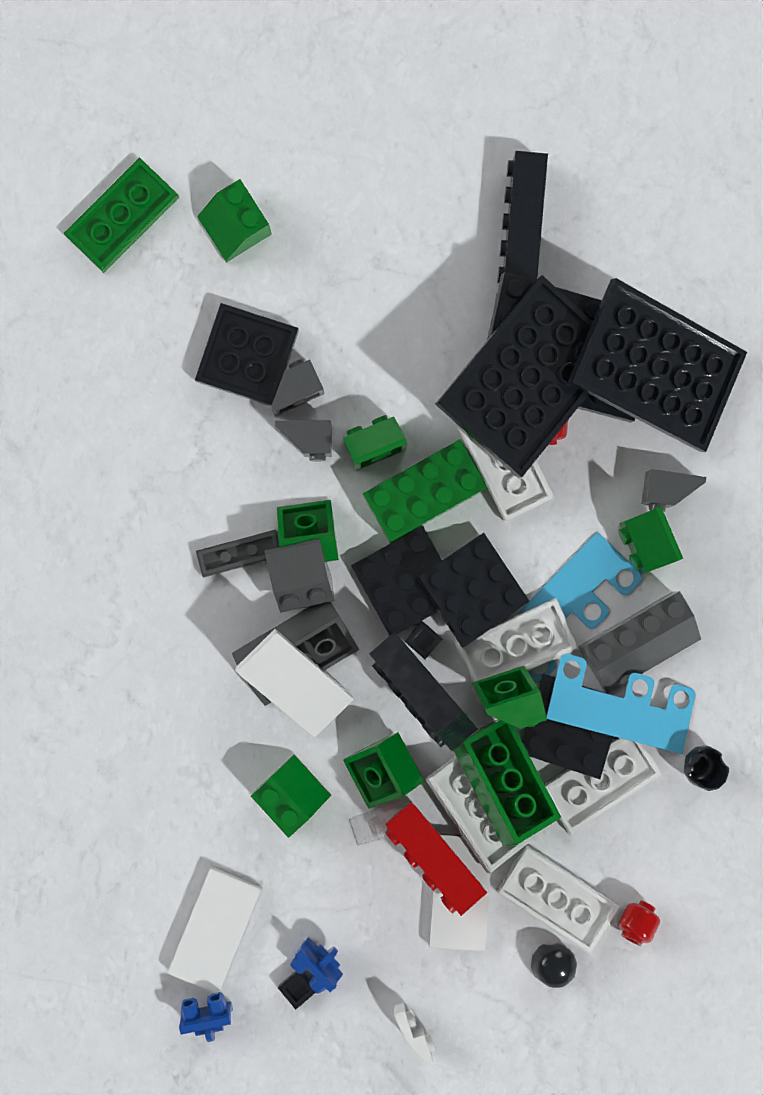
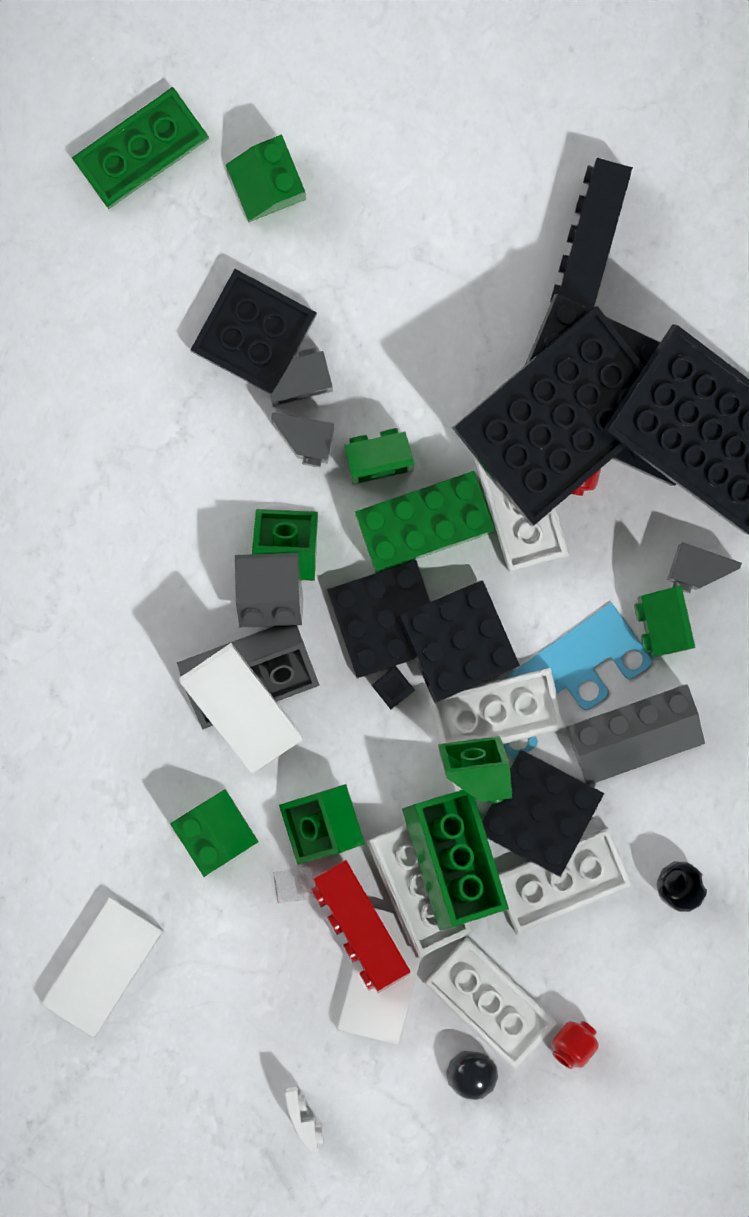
camera: 10 degrees right, 0 degrees up
blue hips [179,992,233,1042] -> none
dark grey tile [196,529,280,578] -> none
black tile [278,971,315,1010] -> none
blue hips [290,937,343,994] -> none
black brick [369,632,478,751] -> none
medium azure piece [547,654,696,754] -> none

